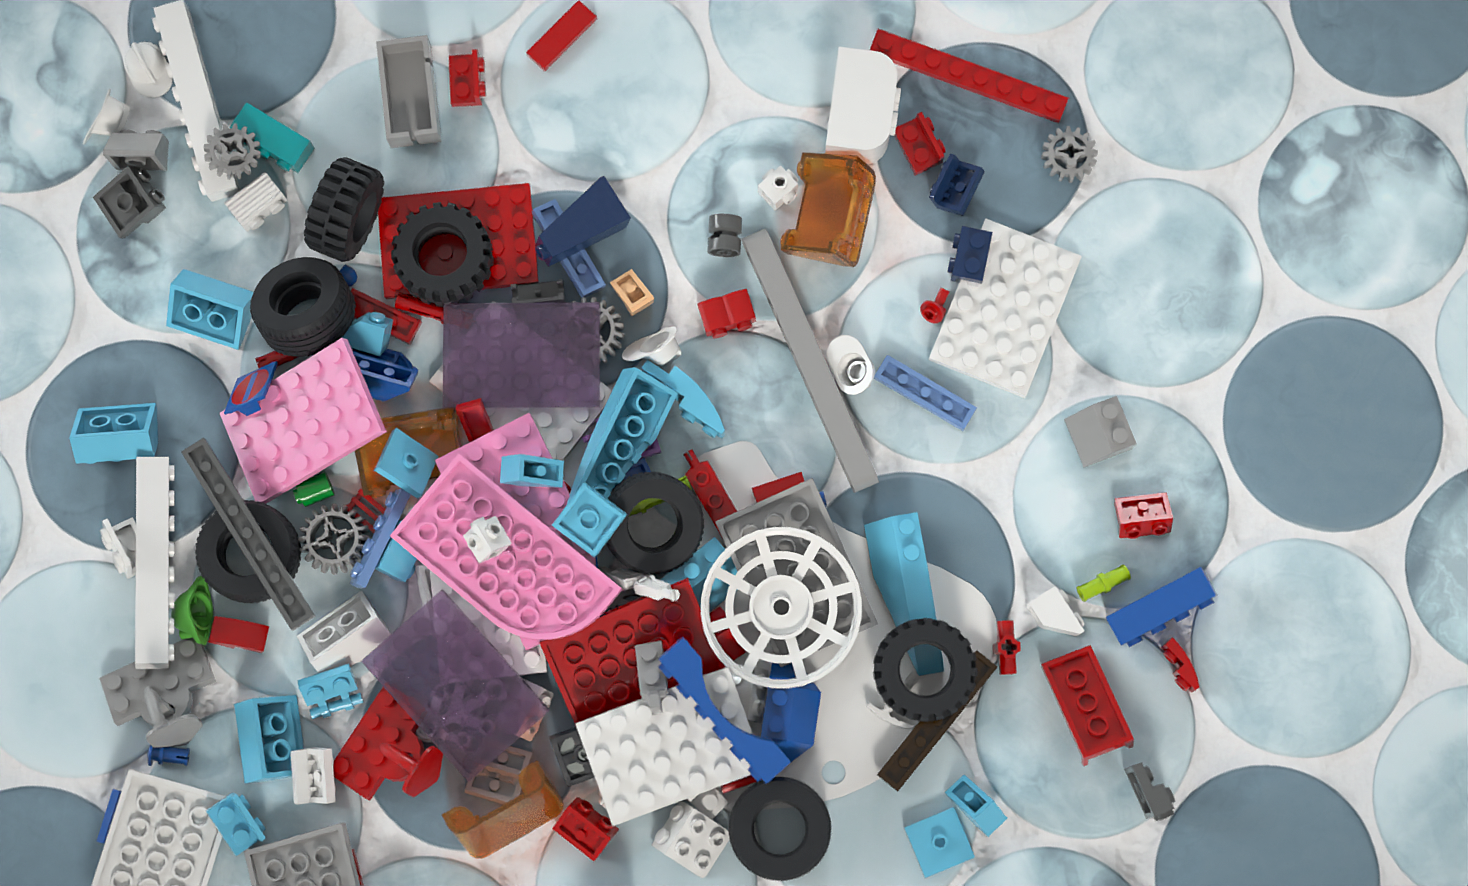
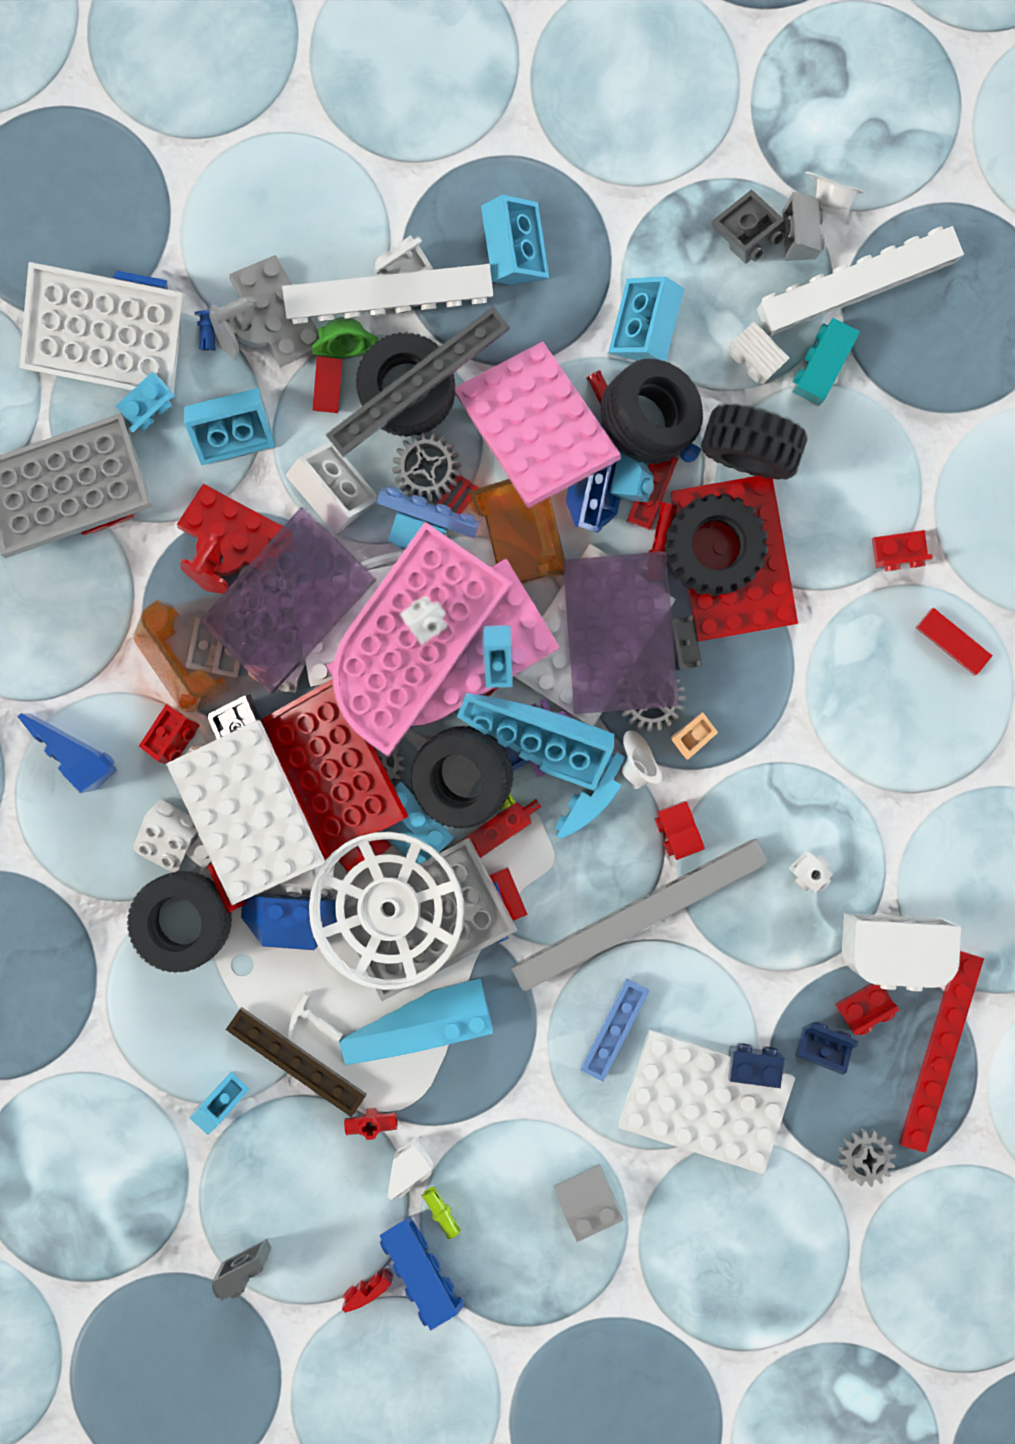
camera: 85 degrees right, 10 degrees up
white piece [123,42,173,98] -> none
light grey gear [204,123,261,180] -> none
blue piece [224,361,278,416] -> none
white bracket [291,747,336,804] -> none
green brick [293,471,335,507] -> none
medium azure plate [298,664,364,719] -> none
medium azure plate [374,428,439,499] -> none
light grey piece [376,35,442,148] -> none
red tile [455,398,494,443] -> none
medium blue plate [532,199,606,298] -> none
dark blue slope [535,176,631,267] -> none
medium azure plate [552,482,628,558] -> none
white piece [599,566,679,601] -> none
light grey hinge [635,641,669,715] -> none
blue arch [658,637,791,784] -> none
dark grey wheel [707,213,742,257] -> none
clear orange windscreen [780,152,876,267] -> none
white piece [826,335,875,395] -> none
black tyre [873,618,978,721] -> none
medium azure plate [904,807,975,878] -> none
red plate [920,288,950,323] -> none
red plate [1041,645,1134,767] -> none
bracket [1114,492,1173,539] -> none

